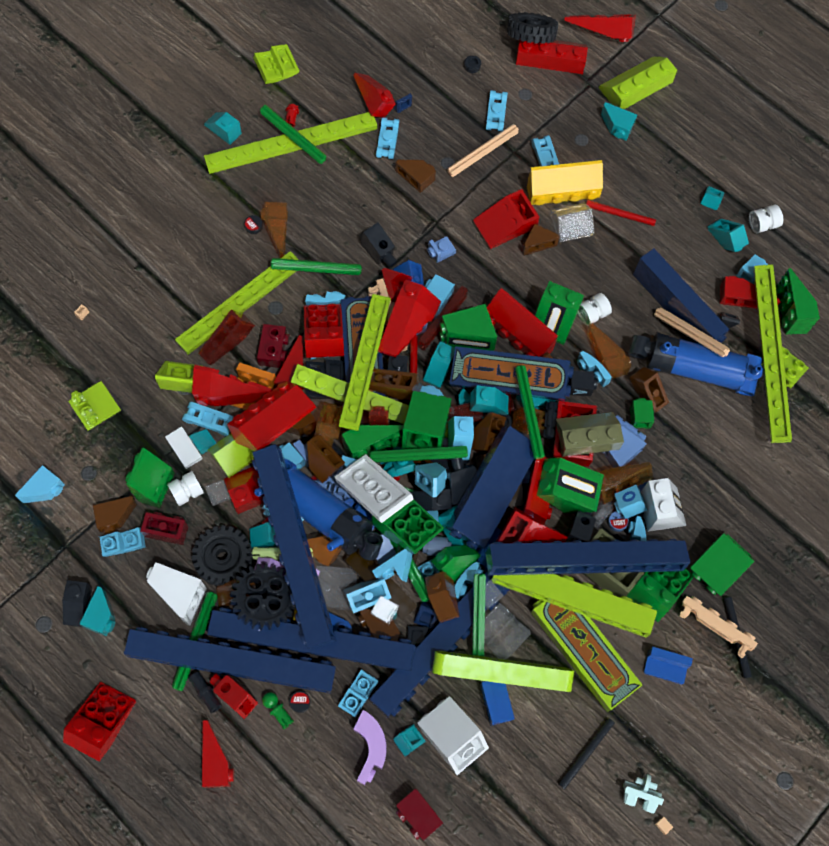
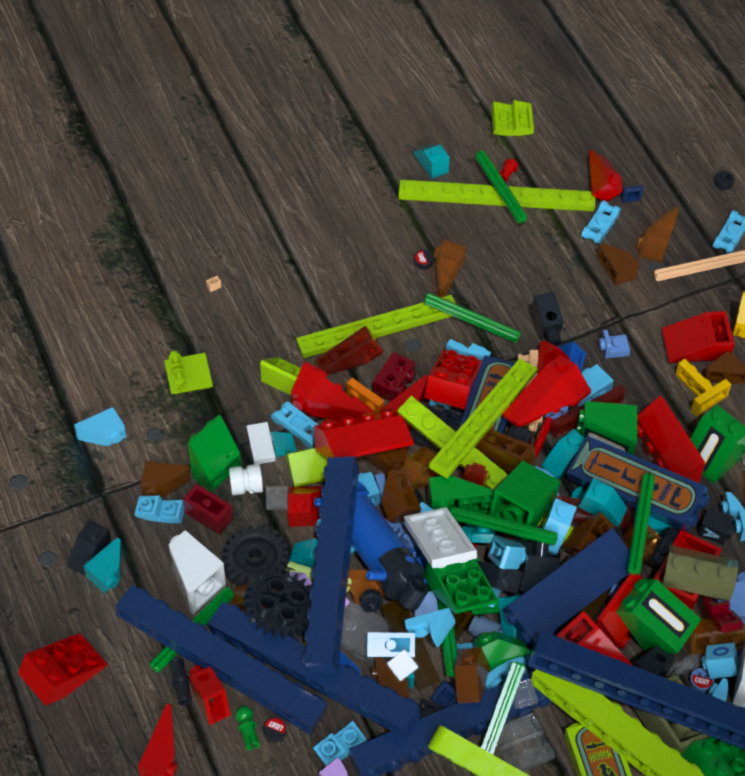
camera: 25 degrees right, 15 degrees down
none -> black tile [359,589,383,612]
none -> clear orange slope [637,207,680,263]
none -> yellow bracket [676,359,731,417]
none -> dark red slope [704,597,743,633]

